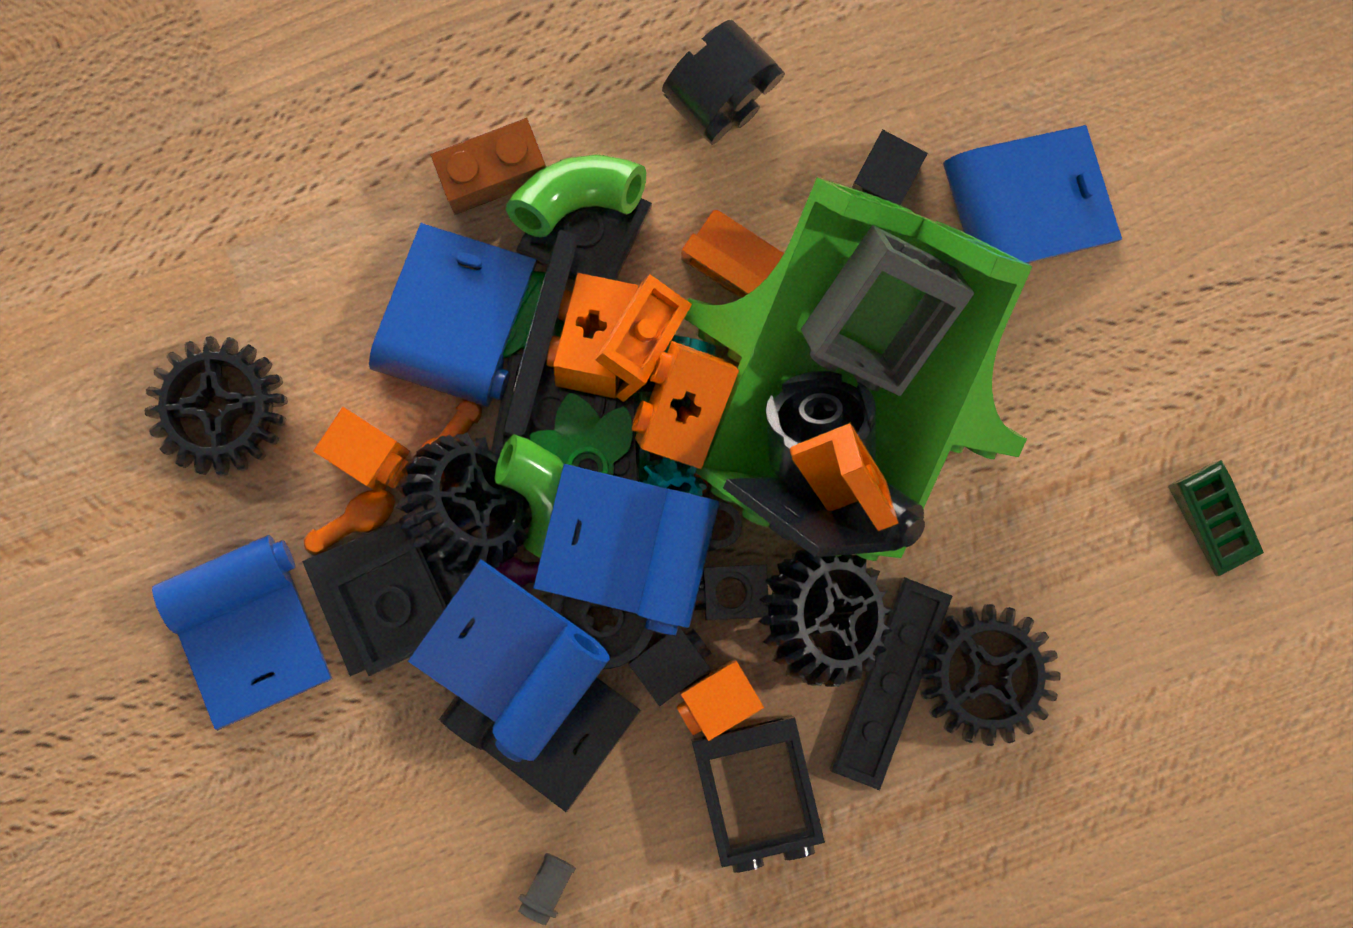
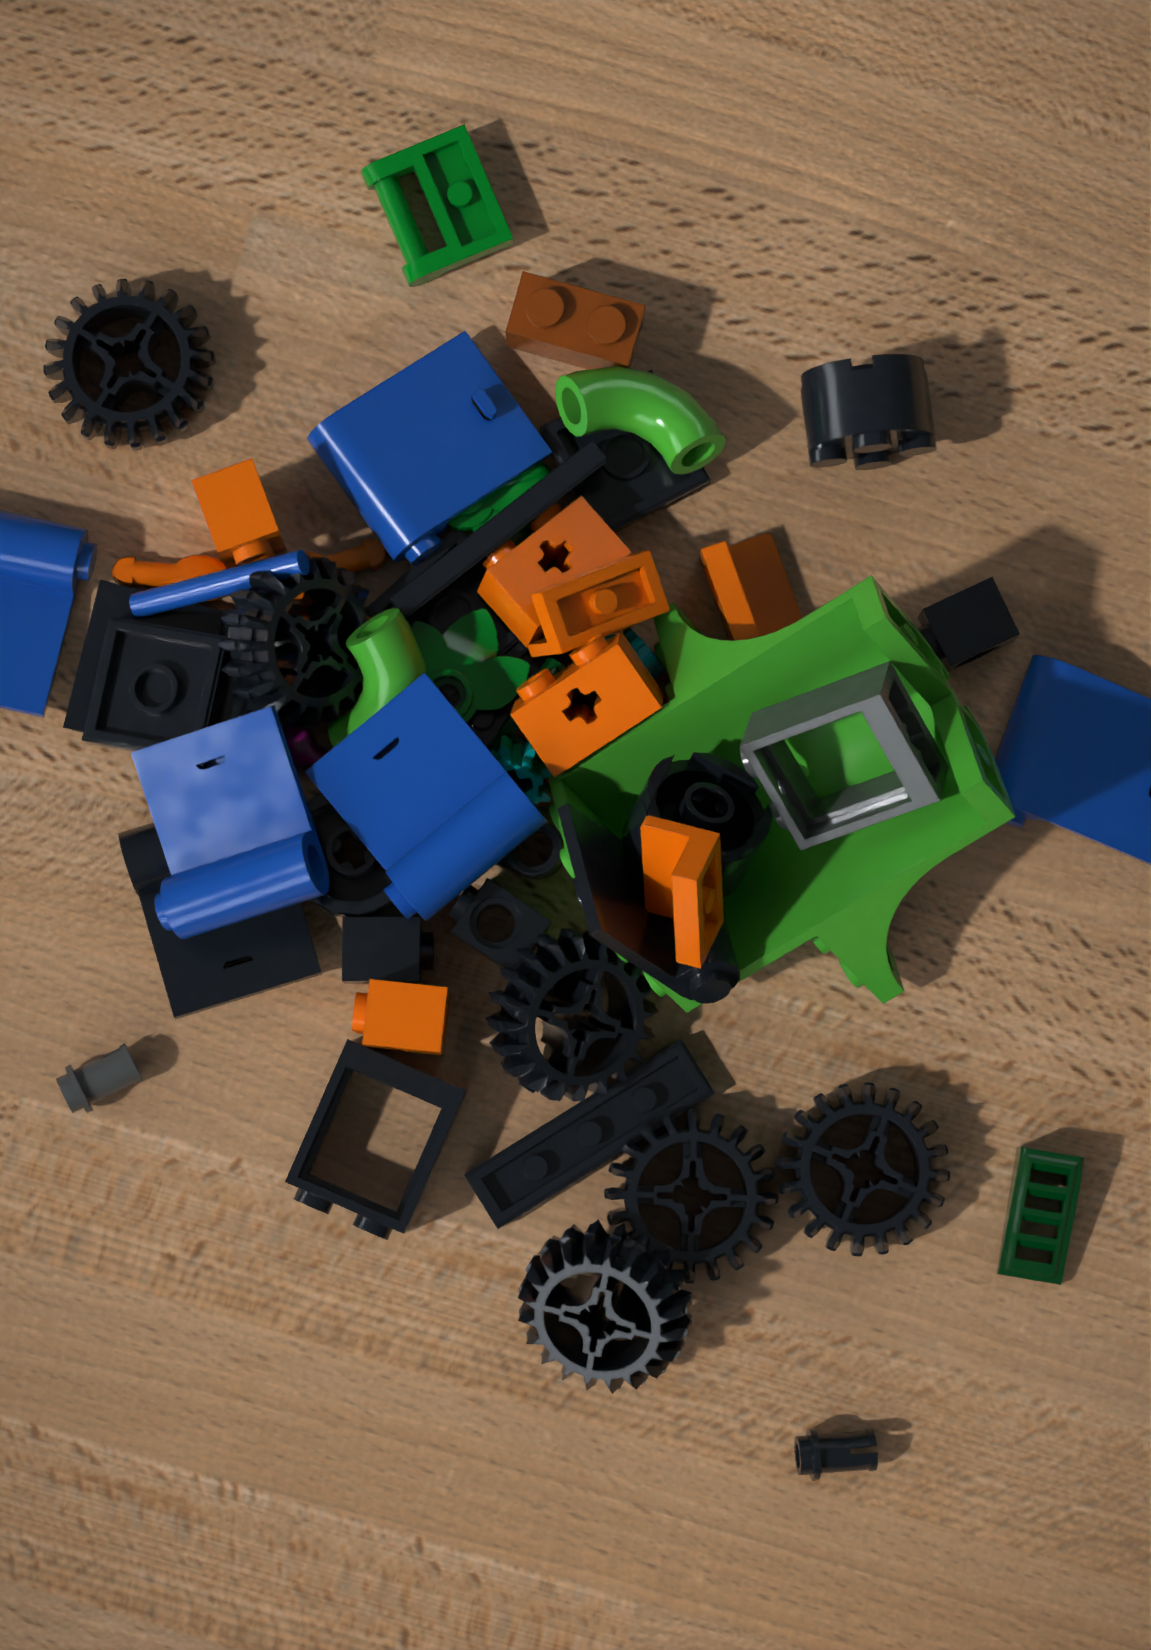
camera: 40 degrees right, 0 degrees up
none -> blue bar [129,550,310,618]
none -> green plate [361,124,514,287]
none -> black gear [518,1219,692,1394]
none -> black gear [775,1082,950,1257]
none -> black pin [794,1428,878,1481]

